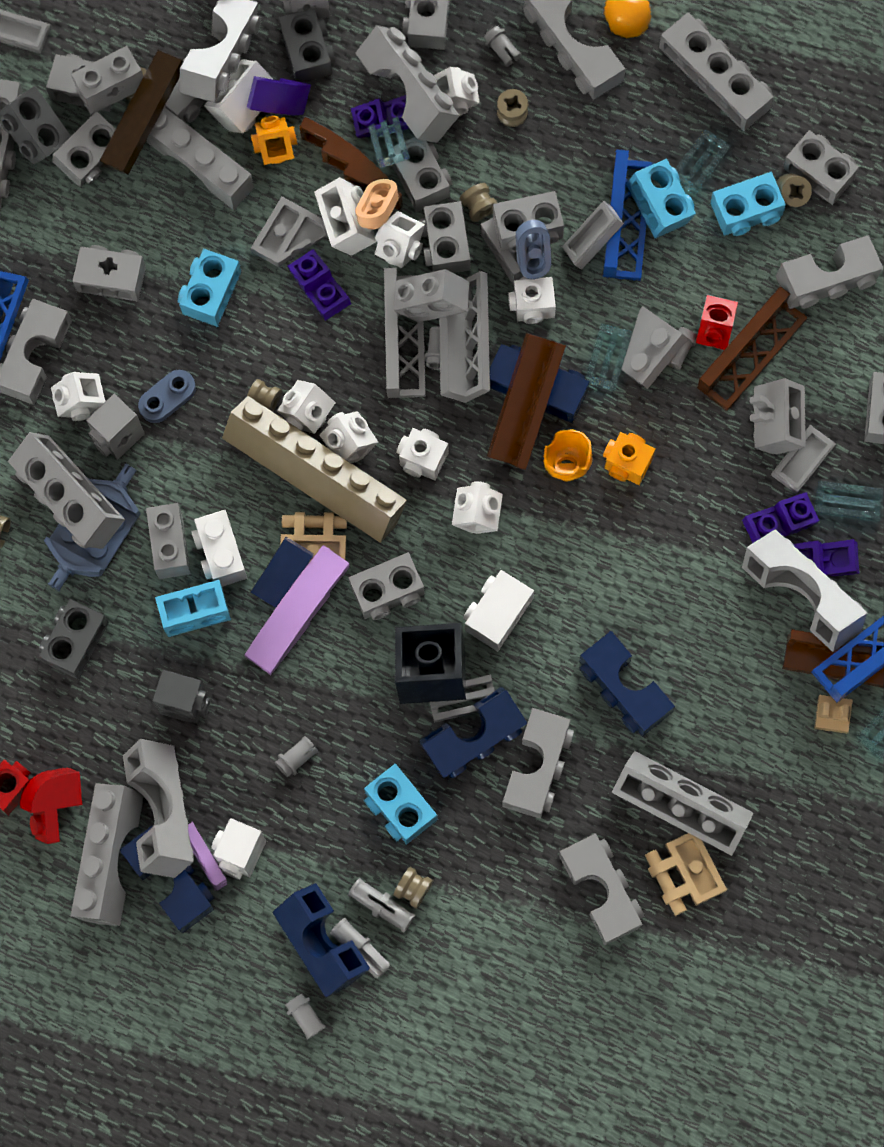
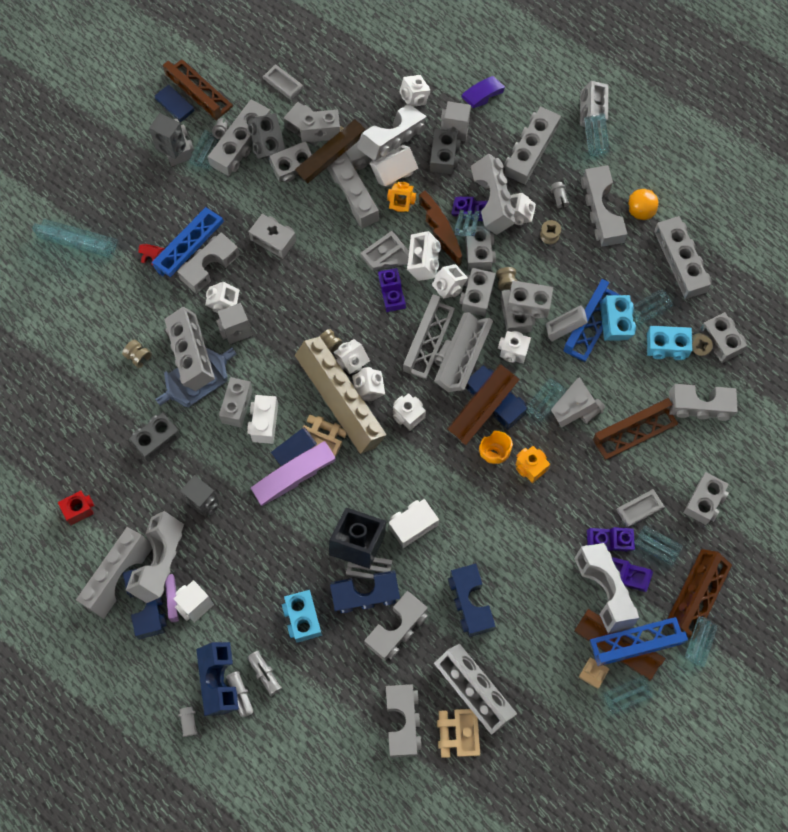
camera: 20 degrees right, 5 degrees down
red brick [20,767,82,844] -> none
sand blue plate [138,370,196,423] -> none
medium azure brick [155,580,231,637] -> none
medium azure brick [178,249,241,327] -> none
dark purple slope [247,76,311,115] -> none
light grey pin [275,736,318,777] -> none
light grey brick [348,552,425,620] -> none
light nougat plate [355,179,399,230] -> none
dark tan wheel [393,866,433,909] -> none
light grey brick [394,269,470,323] -> none
white brick [452,482,503,534] -> none
sand blue plate [516,220,551,279] -> none
red brick [696,295,738,350] -> none
light grey brick [750,378,806,454] -> none

